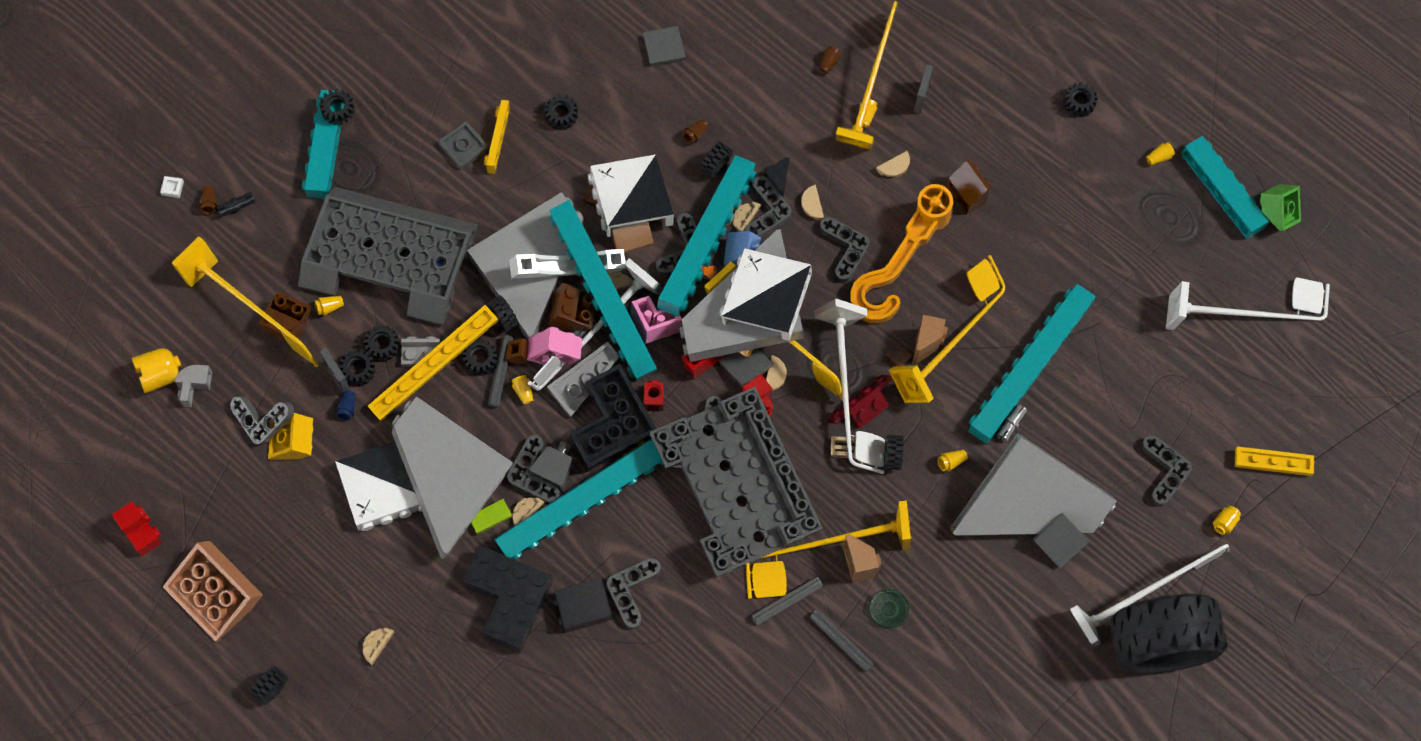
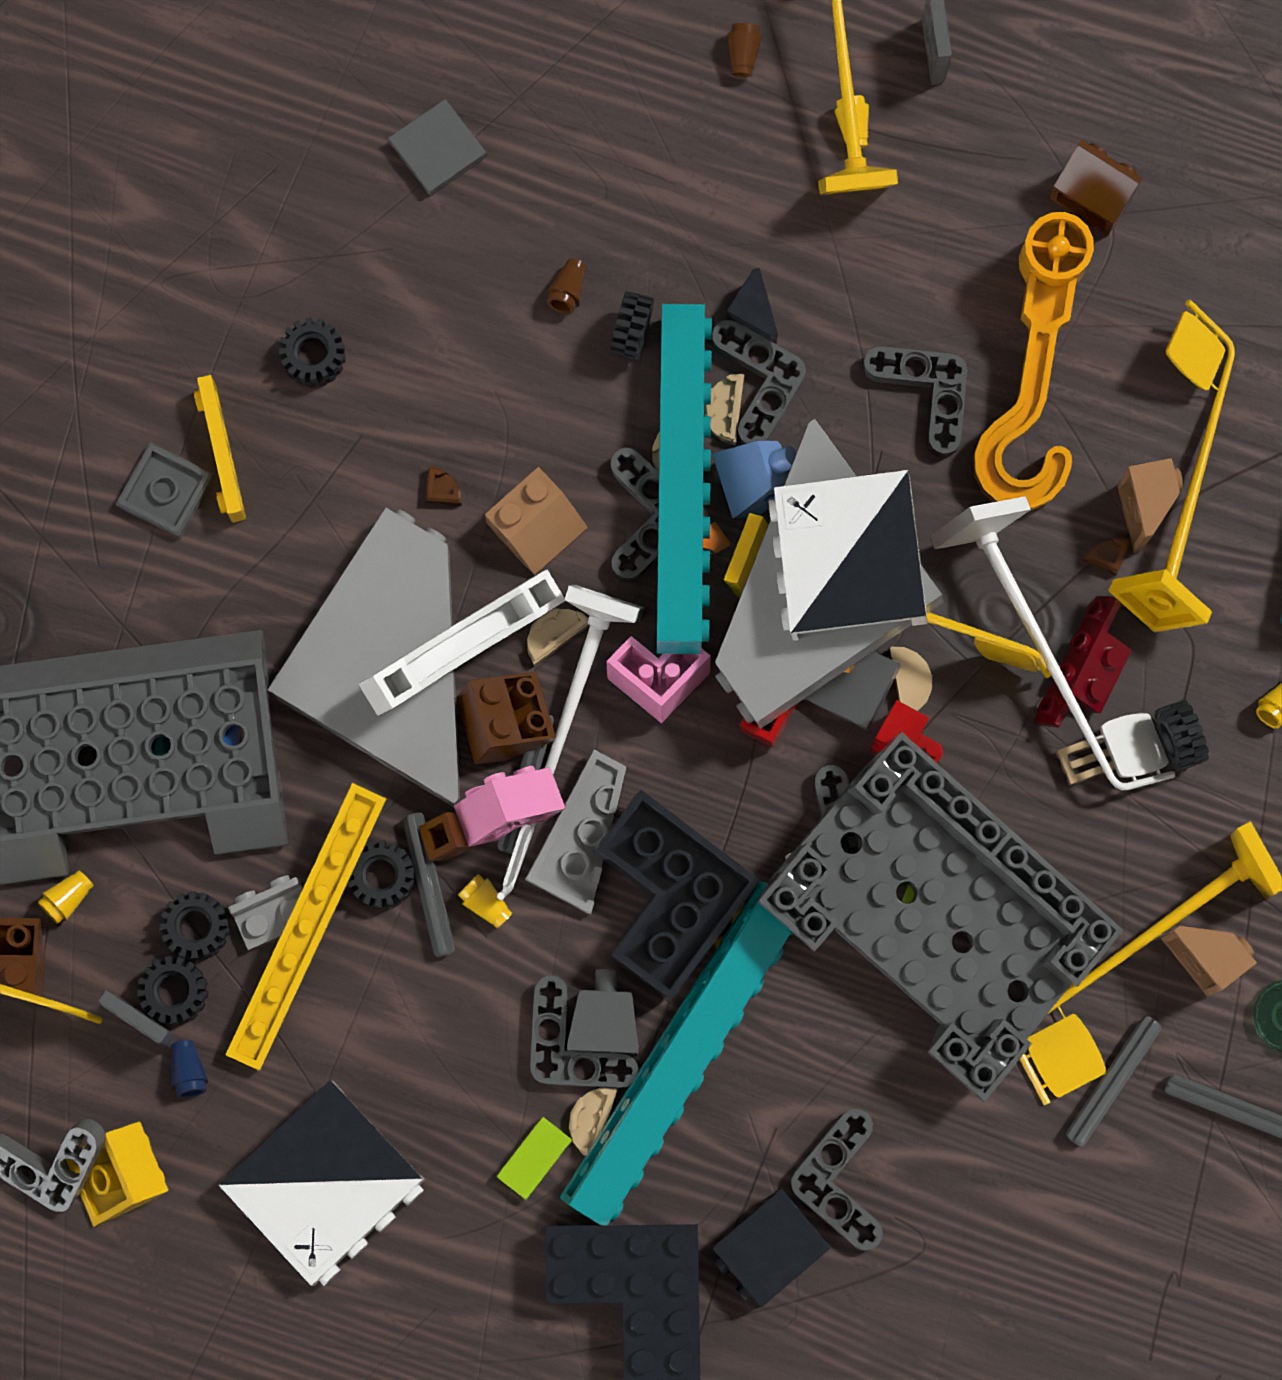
camera: 20 degrees left, 10 degrees up
light grey slope [392,397,513,559] -> none
black tyre [487,295,519,332] -> none
teal brick [548,200,657,381] -> none
panel [588,155,674,237] -> none
red brick [644,380,663,411] -> none
tan tile [801,185,824,220] -> none
tan tile [876,151,910,178] -> none

